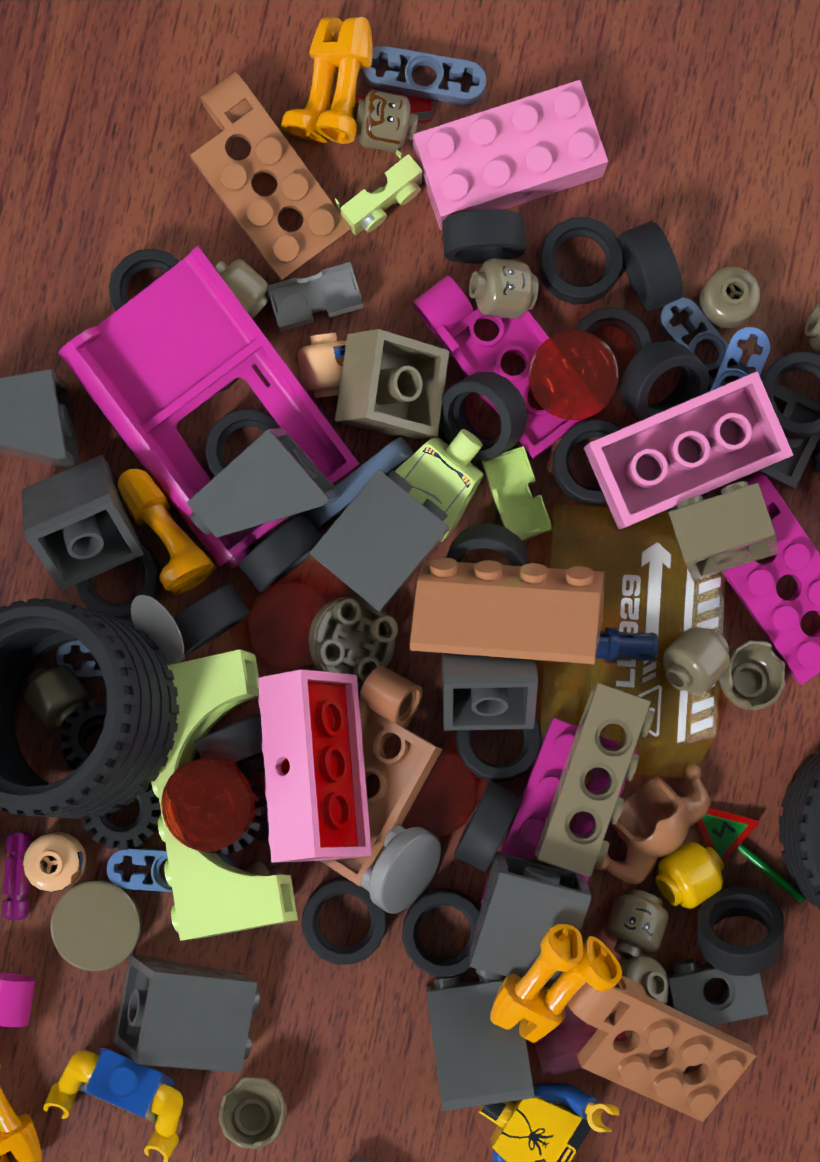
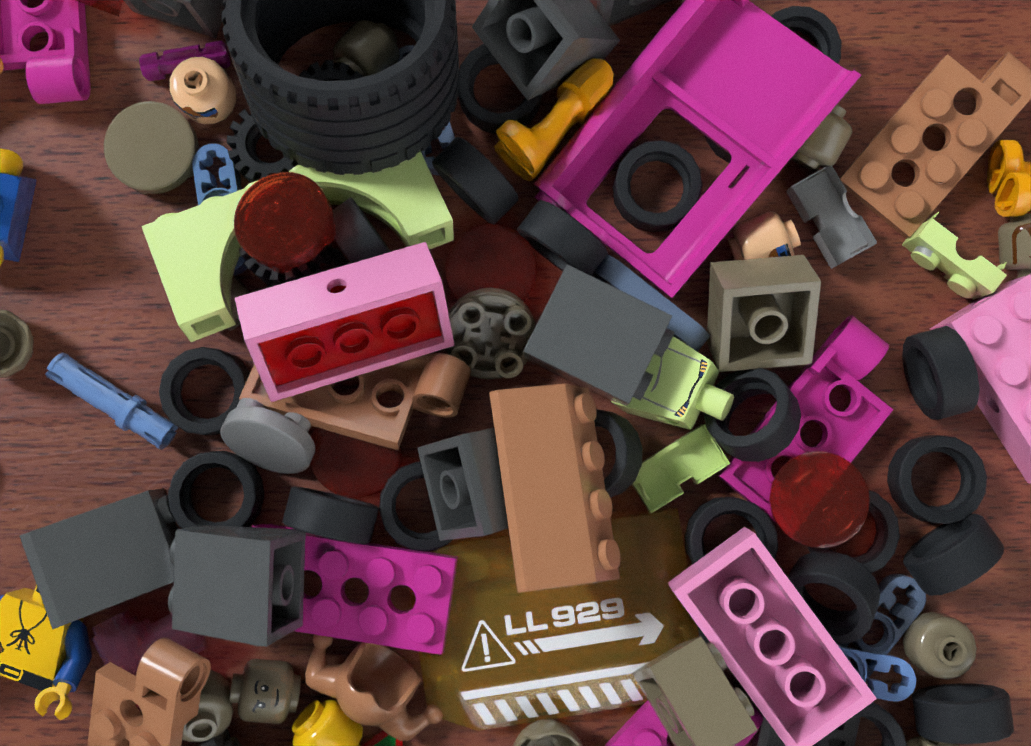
camera: 75 degrees right, 0 degrees up
dark grey slope [114,954,260,1073] -> none
white sticker [131,595,184,665] -> none
dark grey slope [186,428,342,538] -> none
dark tan head [469,258,539,319] -> none
light orange piece [490,924,622,1043] -> none
dark tan brick [535,681,654,877] -> none
dark blue pin [596,627,658,663] -> none
dark tan head [663,627,730,694] -> none
none -> medium blue pin [45,353,178,450]
none -> black tyre [912,683,1014,744]

